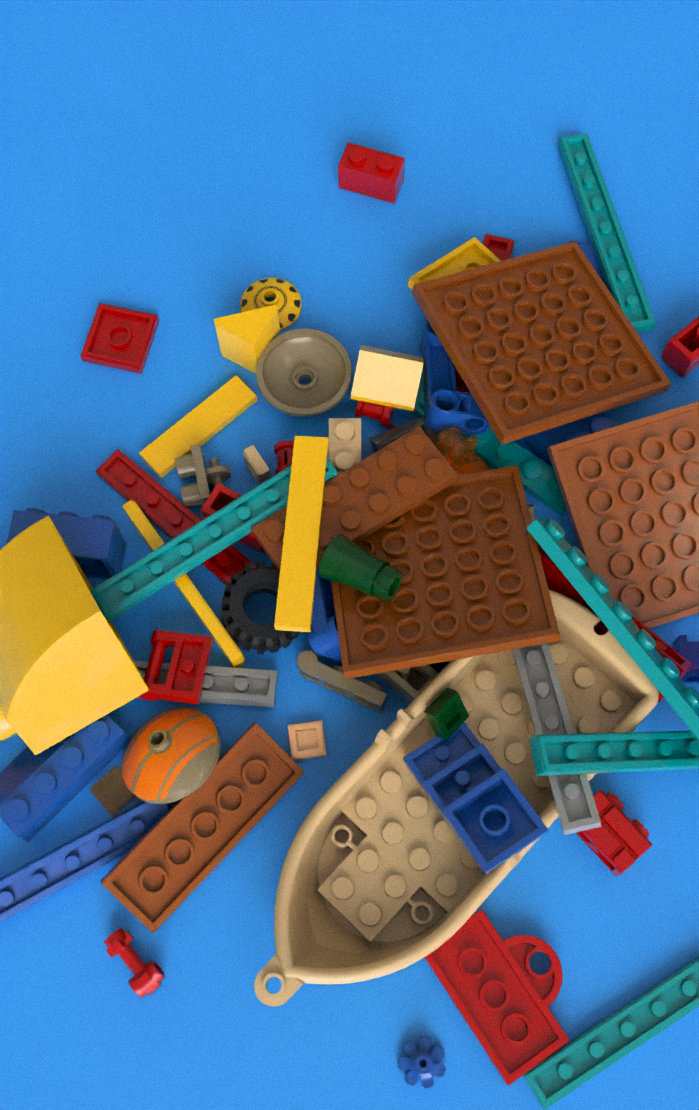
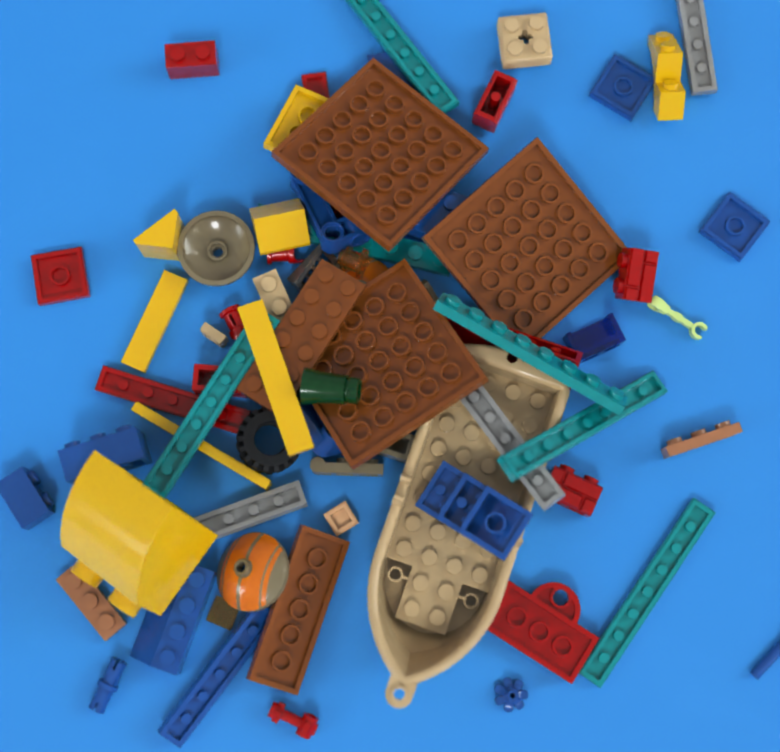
camera: 30 degrees left, 10 degrees up
red plate [138,630,213,705] -> none
dark tan hips [175,444,231,506] -> none
yellow dish [240,278,302,331] -> none
dark green plate [424,687,469,741] -> none

